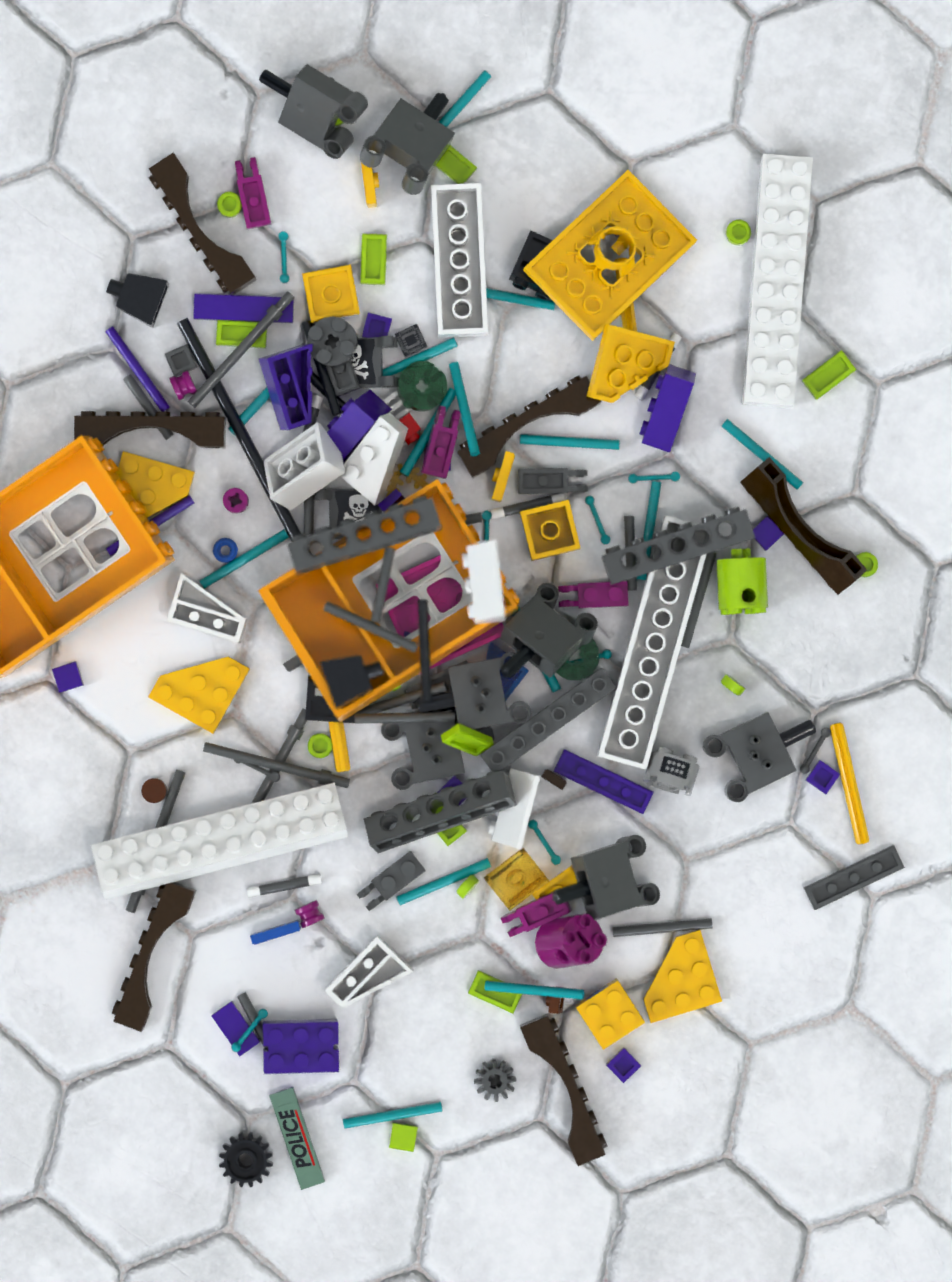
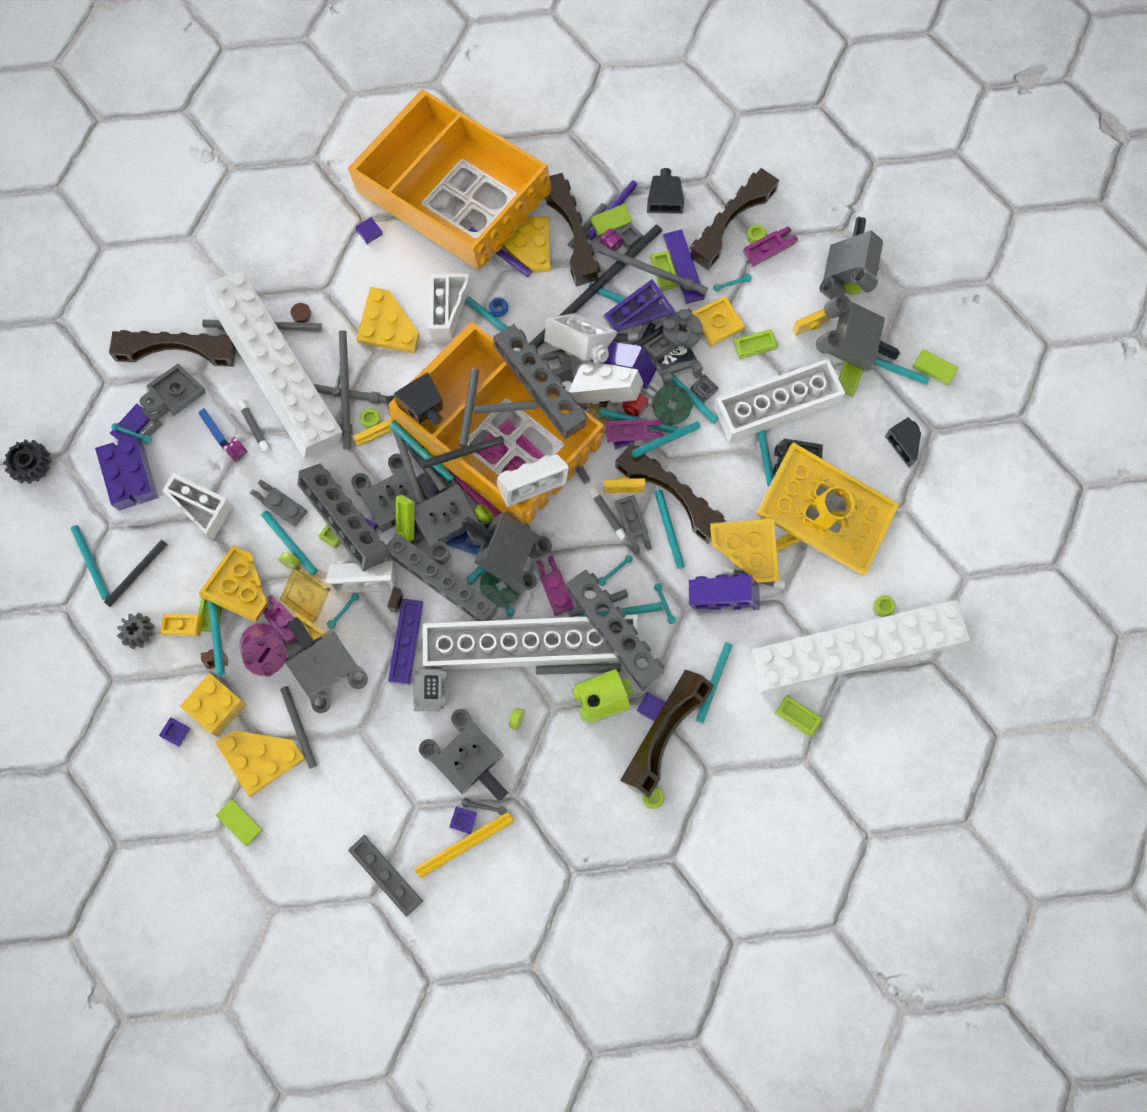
camera: 75 degrees right, 15 degrees down
magenta wheel [223,488,249,514] -> none
sand green tile [269,1087,325,1190] -> none
dark purple tile [362,313,392,338] -> none
lime tile [389,1122,418,1152] -> none
teal hinge [482,511,492,542] -> none
yellow brick [520,500,581,561] -> none
dark brown arch [520,1014,608,1166] -> none
none -> black bar [104,539,168,607]
none -> dark grey plate [139,363,206,421]
none -> yellow plate [159,614,204,637]
none -> yellow plate [199,545,267,623]
none -> lime tile [216,799,263,846]
none -> teal bar [389,420,454,483]
none -> lime tile [473,504,494,525]
none -> lime tile [590,204,633,237]
none -> white plate [590,344,609,364]
none -> black slope [885,417,921,468]
none -> lime tile [913,349,958,386]

